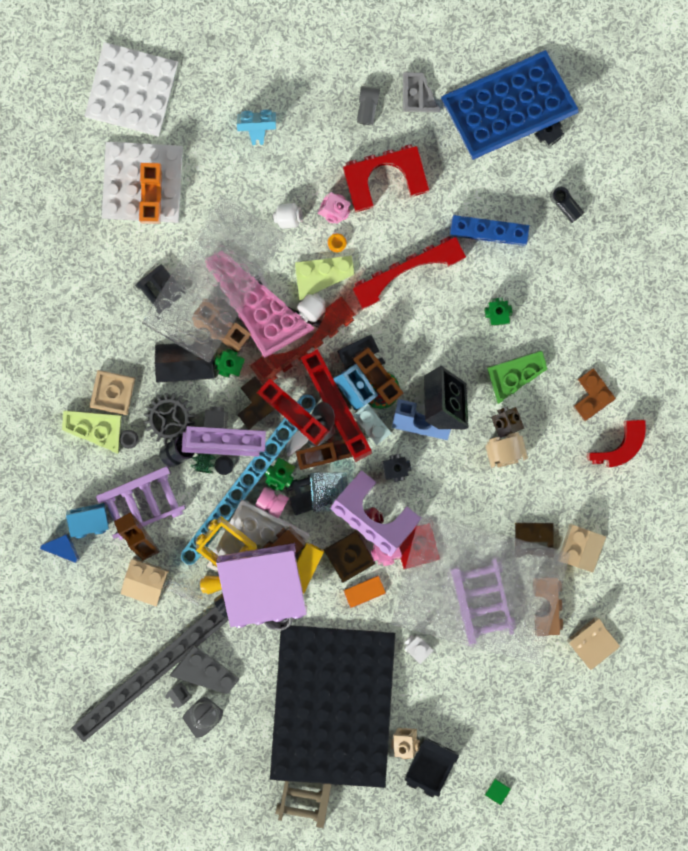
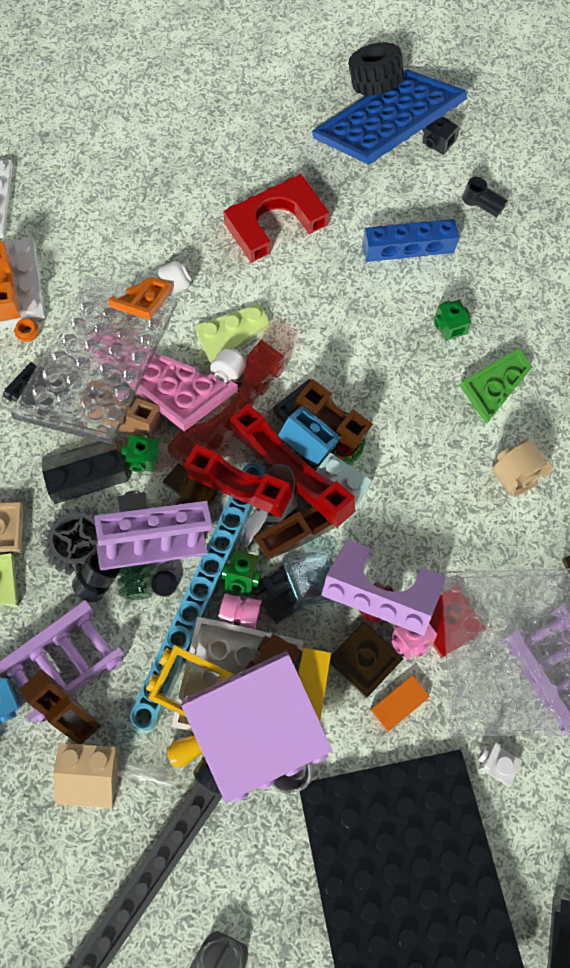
camera: 20 degrees left, 20 degrees down
dark grey plate [119,430,139,449] -> none
dark grey tile [165,682,192,708] -> none
dark grey wing [170,645,240,694] -> none
medium azure plate [237,110,276,145] -> none
bright pink brick [317,192,351,224] -> none
light orange plate [328,233,347,253] -> none
red arch [352,236,466,310] -> none
dark grey piece [357,85,380,126] -> none
black brick [382,454,412,482] -> none
tan brick [391,728,420,759] -> none
medium blue arch [392,399,451,440] -> none
light grey wing [403,72,440,113] -> none
black slope [424,366,469,430] -> none
dark brown brick [491,406,524,438] -> none
none -> orange plate [14,319,39,342]
none -> orange wing [108,277,173,320]
none -> black tyre [348,42,404,96]

